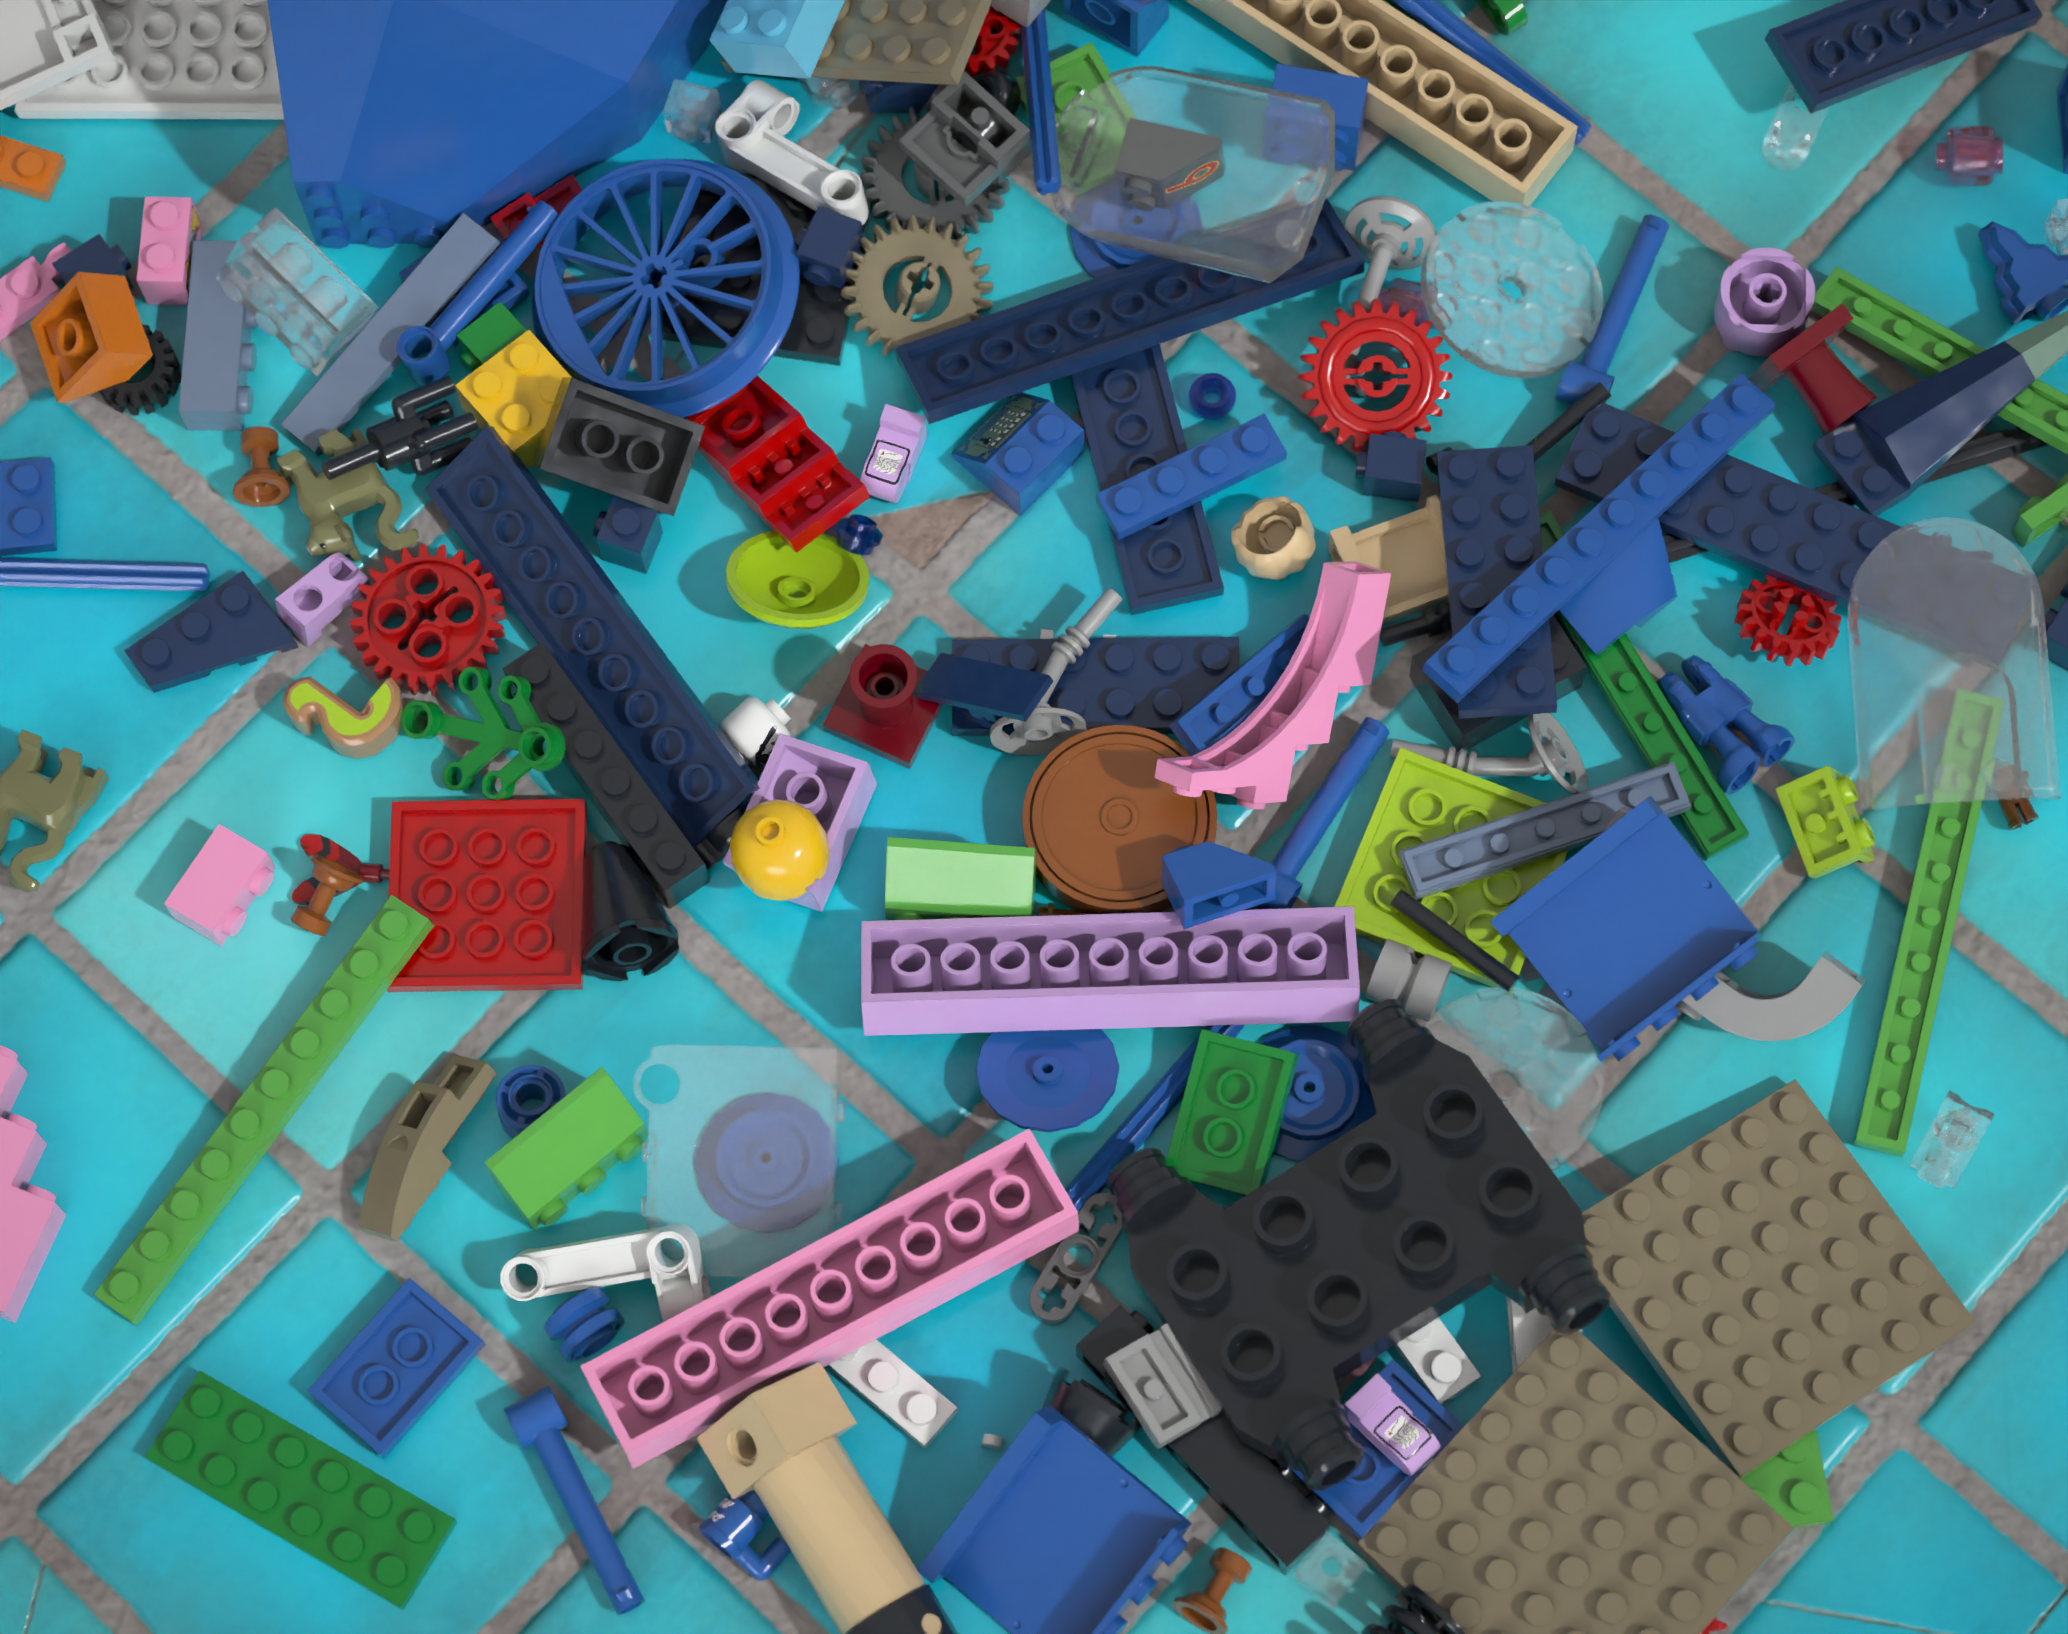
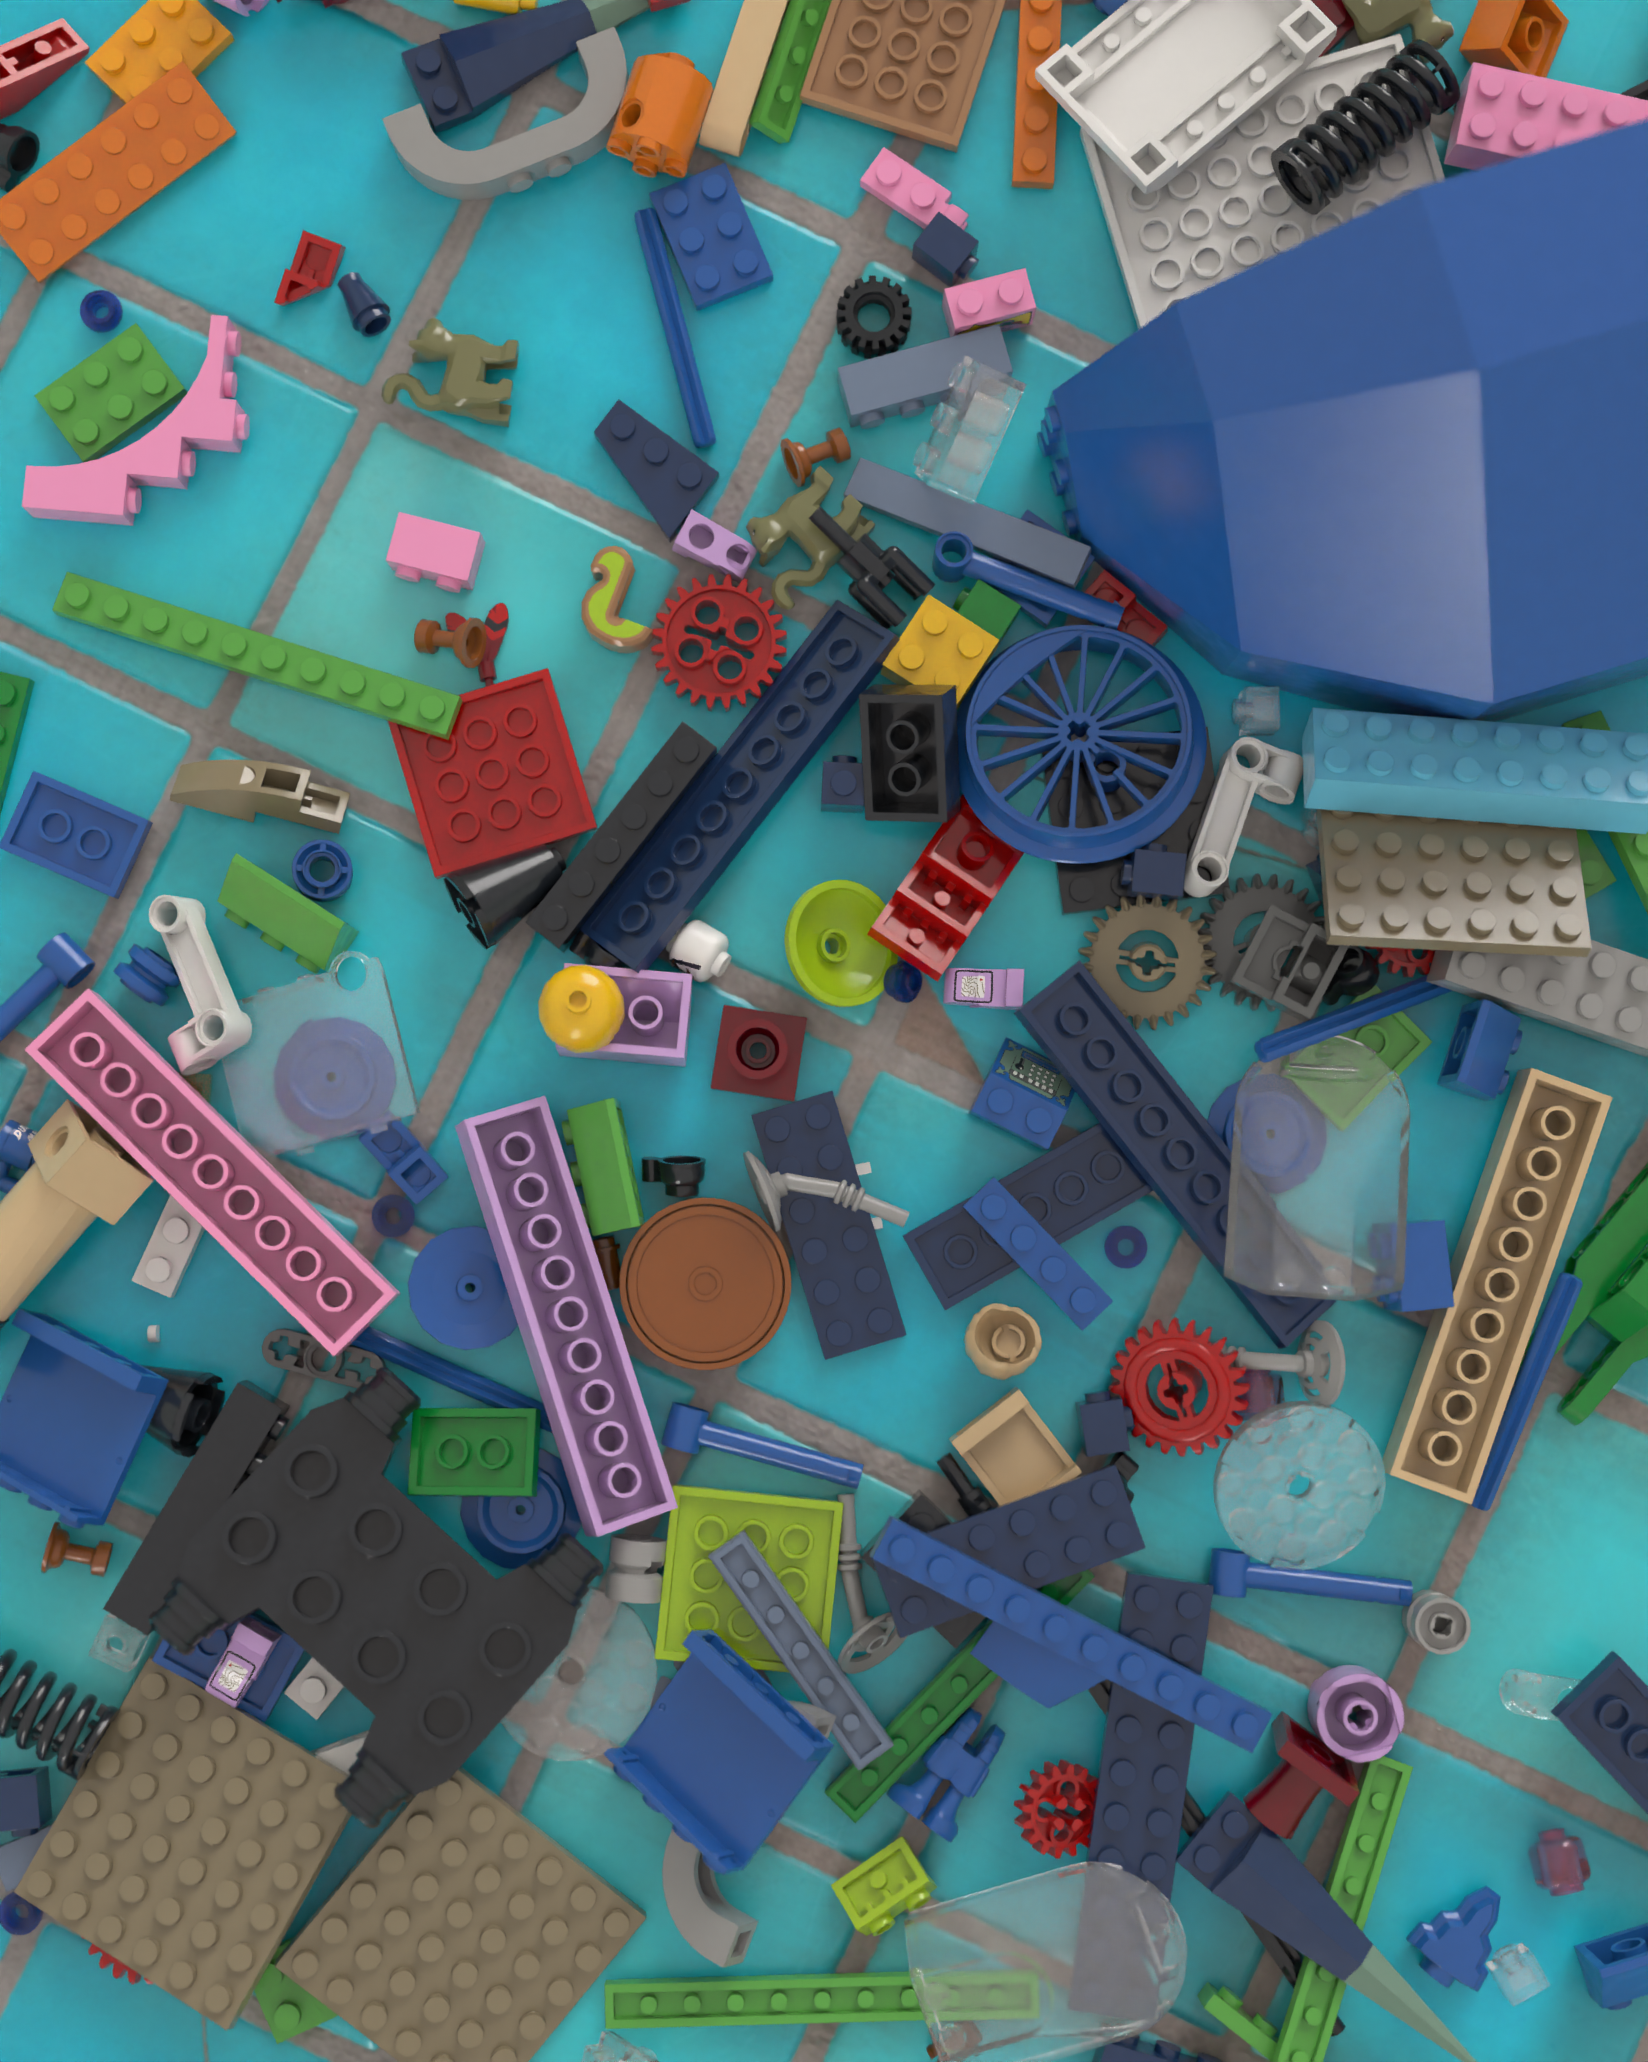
camera: 65 degrees right, 15 degrees up
orange slope [30,272,153,403] -> none
green plant [401,667,565,800] -> none
dark blue piece [914,653,1054,722] -> none
light grey plate [1103,1323,1222,1450] -> none
dark grey slope [1115,117,1226,211] -> none
bright pink arch [1154,561,1391,810] -> none
blue slope [1162,841,1276,929] -> none
blue plate [1169,613,1309,756] -> none
black bar [1390,889,1520,992] -> none
black bar [1525,382,1612,462] -> none
none -> blue slope [358,1109,448,1205]
none -> clear blue plate [372,1195,415,1237]
none -> black piece [641,1156,706,1197]
none -> light grey wheel [1402,1590,1471,1654]

